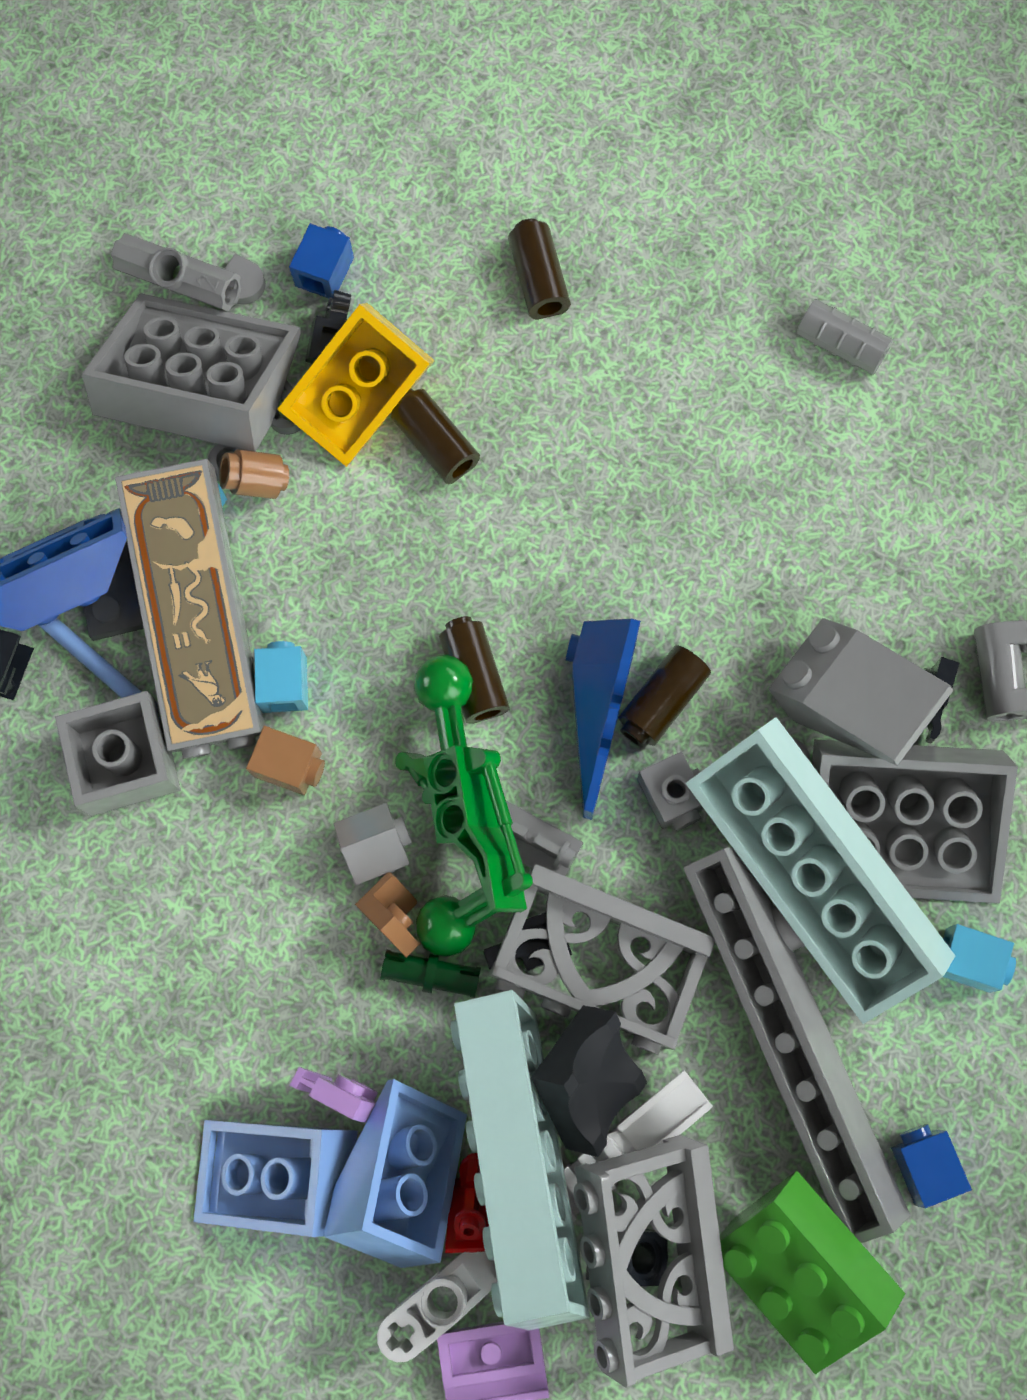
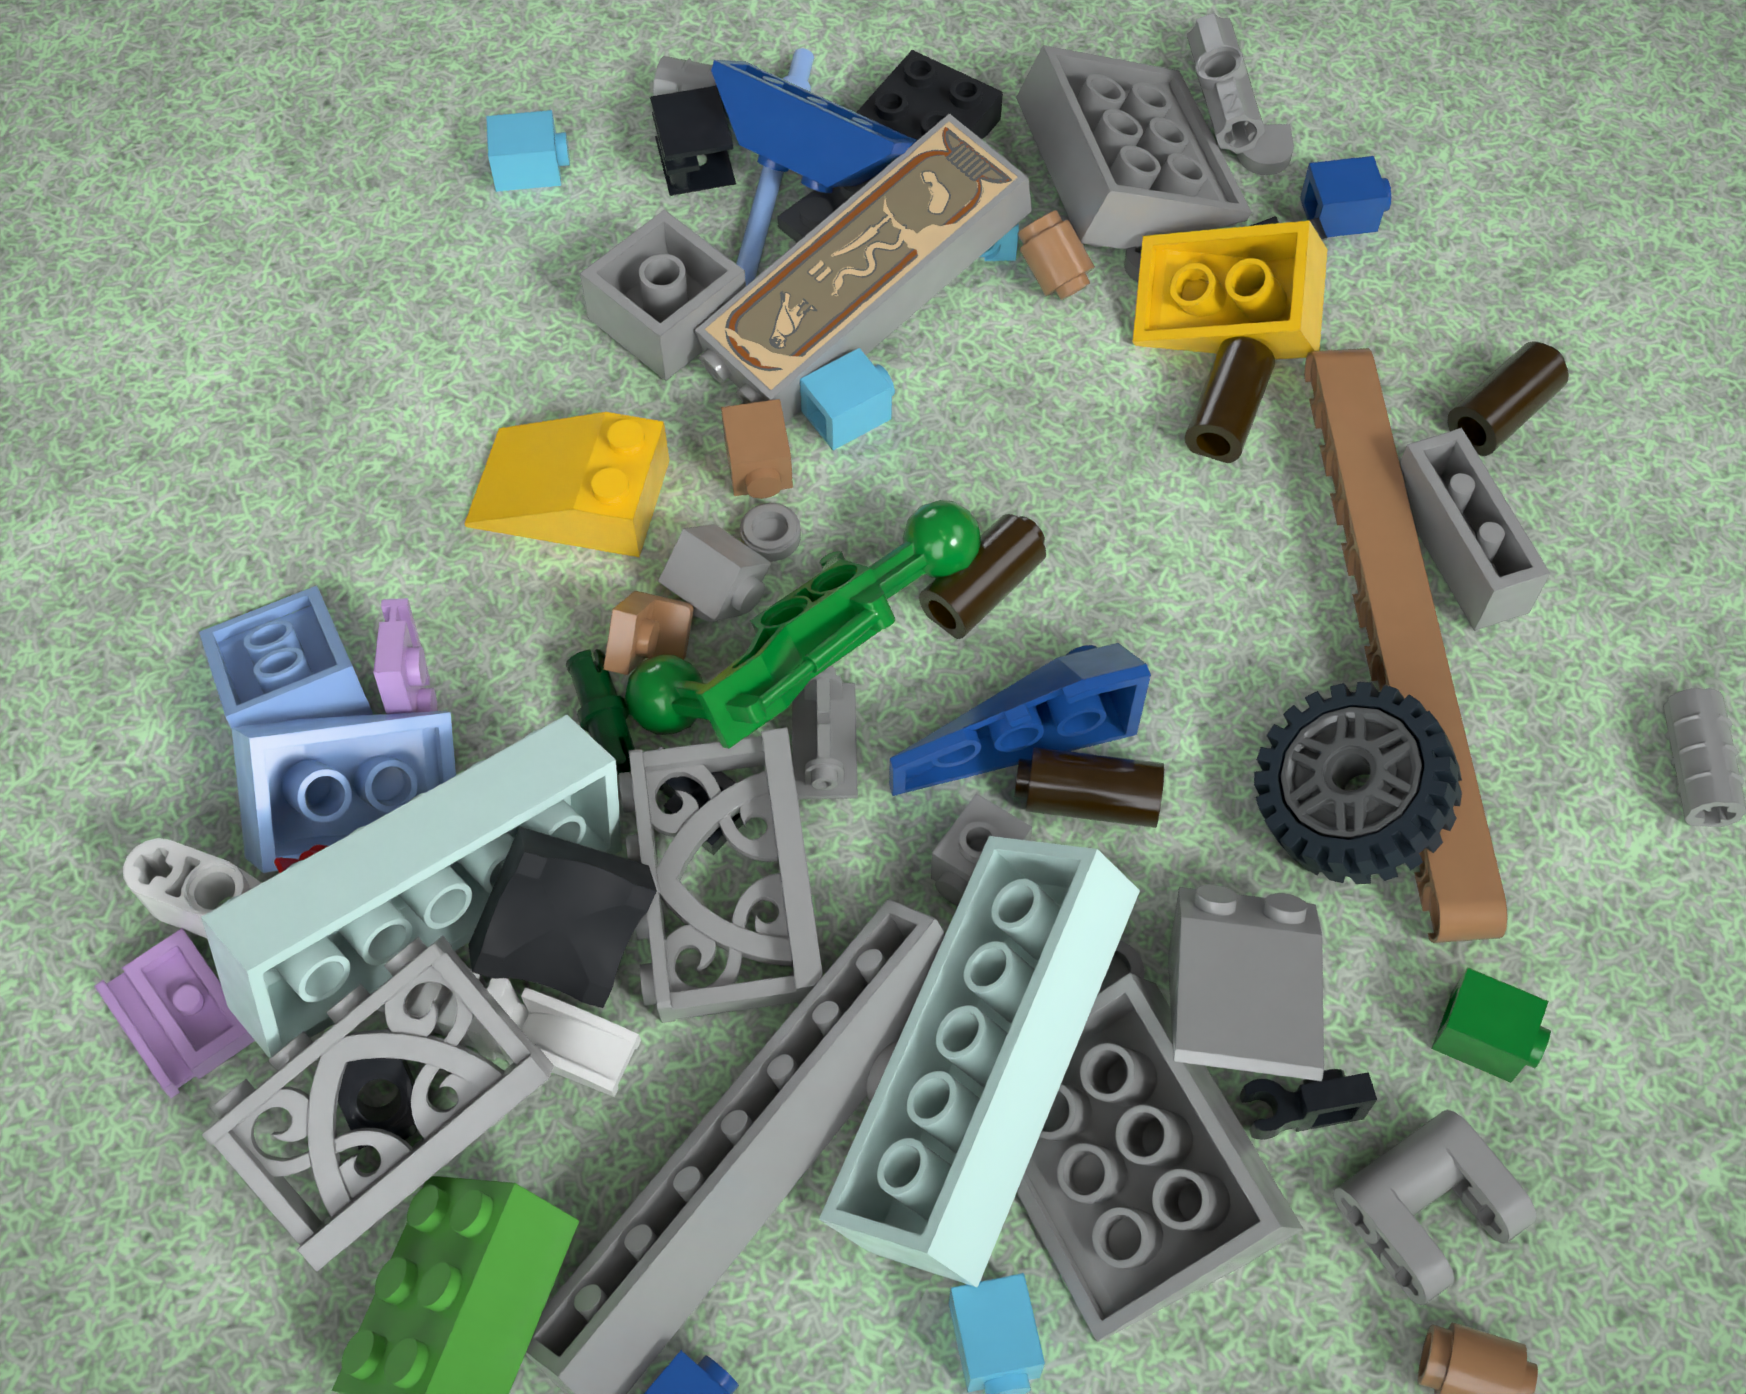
camera: 55 degrees right, 15 degrees down
none -> yellow slope [464,412,670,557]
none -> light grey tile [740,503,801,562]
none -> black brick [856,50,1003,140]
none -> wheel [1254,682,1462,884]
none -> medium nougat beam [1304,348,1508,943]
none -> light grey brick [1400,428,1550,631]
none -> green brick [1431,968,1551,1083]

